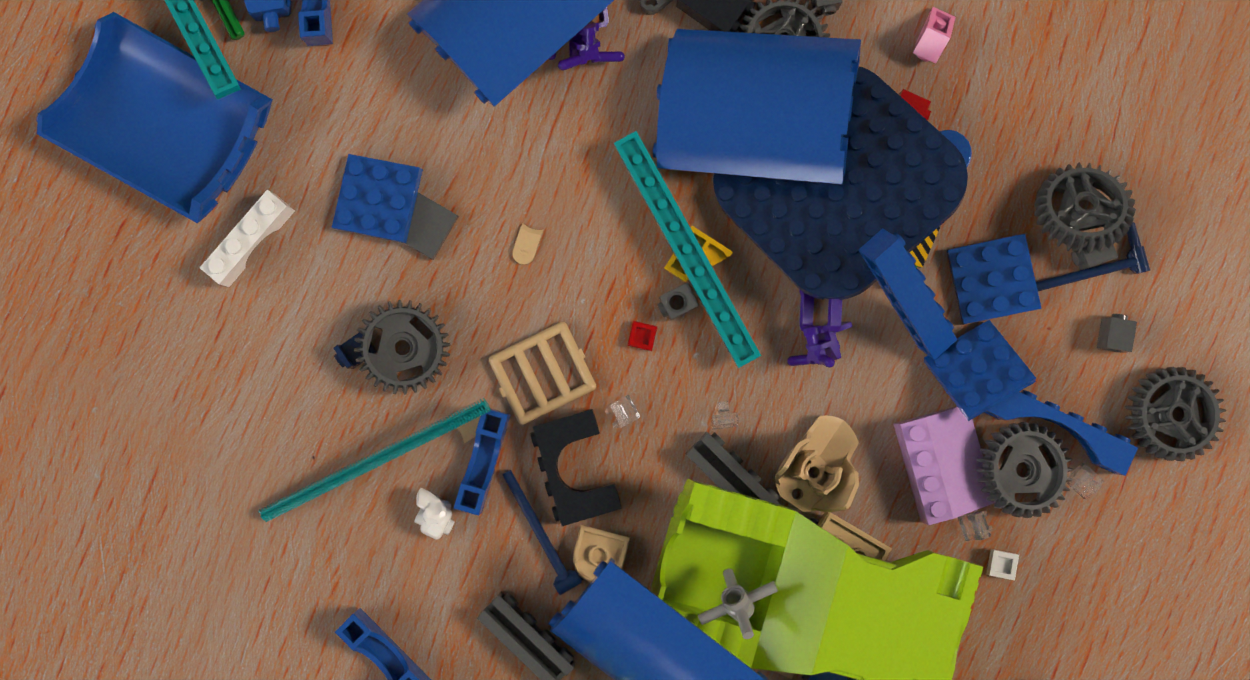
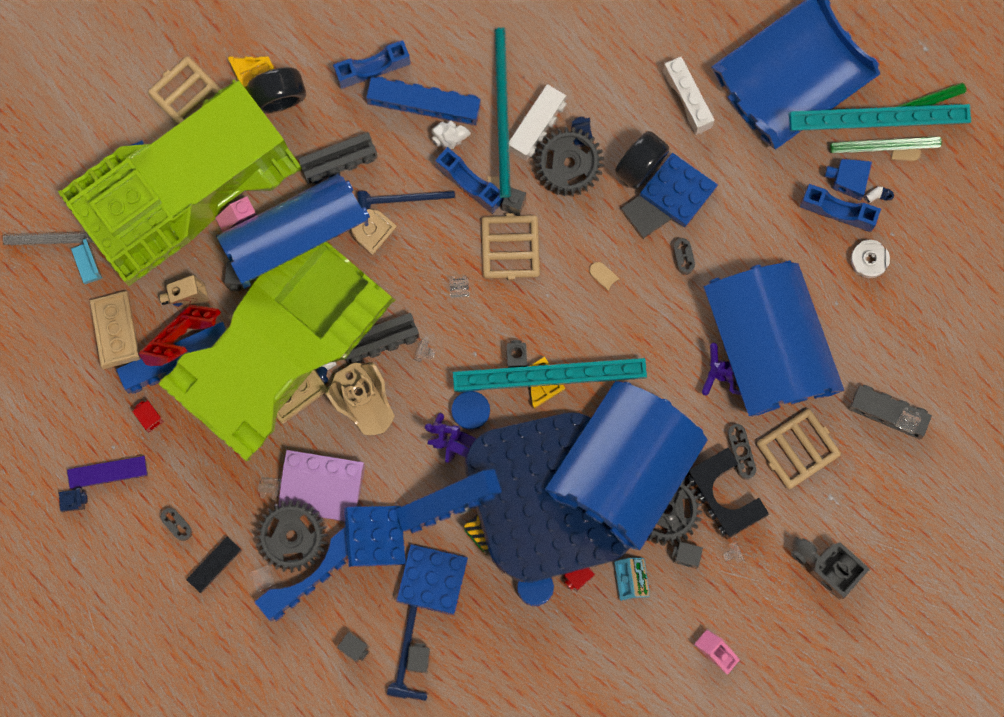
camera: 110 degrees right, 10 degrees down
black arch [530,409,622,526] -> none
red tile [627,321,658,351] -> none
light grey bar [698,569,778,639] -> none
bright pink slope [913,7,956,64] -> none
white plate [986,549,1019,580] -> none
dark grey gear [1034,162,1136,254] -> none
dark grey gear [1125,367,1227,461] -> none
none -> dark grey beam [161,508,192,541]
none -> black plate [186,537,242,594]
none -> blue brick [367,77,481,126]
none -> blue tile [452,391,490,431]
none -> dark grey brick [502,188,526,216]
none -> white brick [508,84,567,161]
none -> black wheel [615,131,670,189]
none -> panel [615,558,650,600]
none -> dark grey beam [673,238,695,275]

